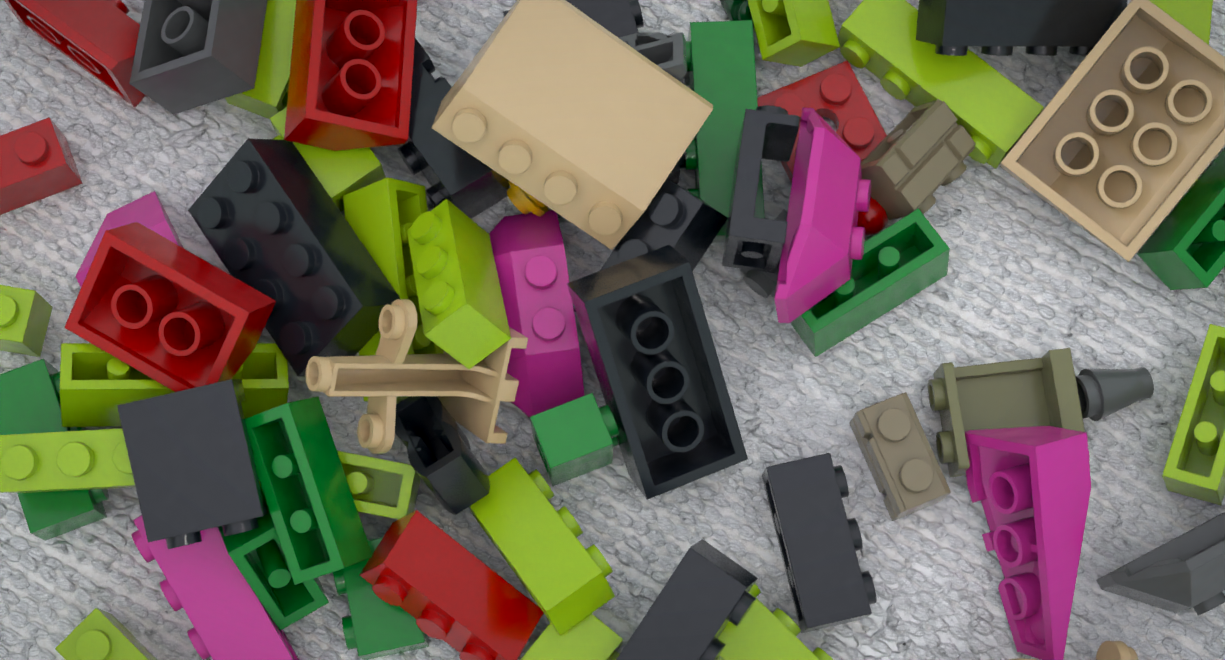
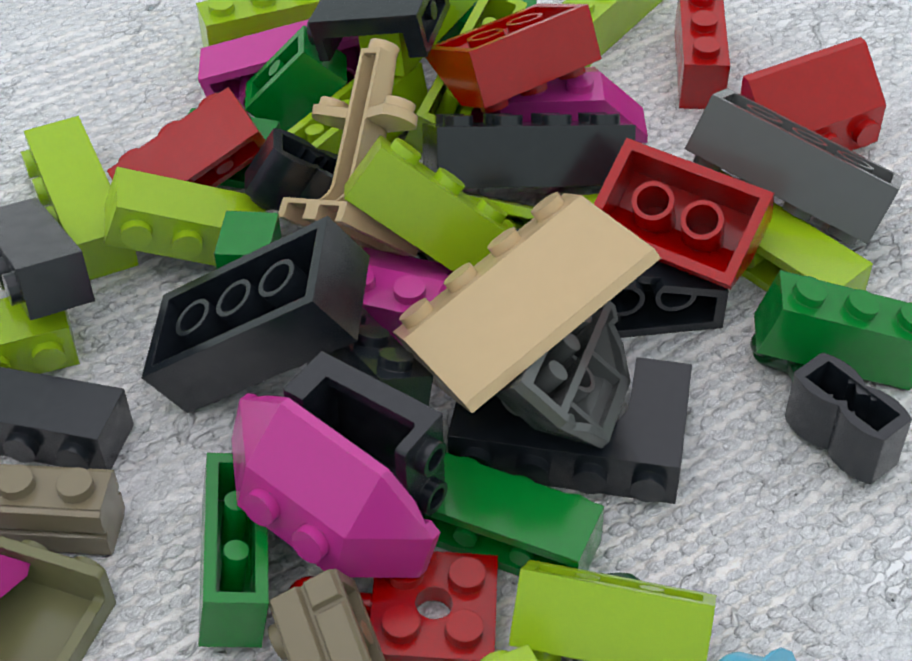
camera: 120 degrees right, 30 degrees down
green brick [245,396,373,585] -> none

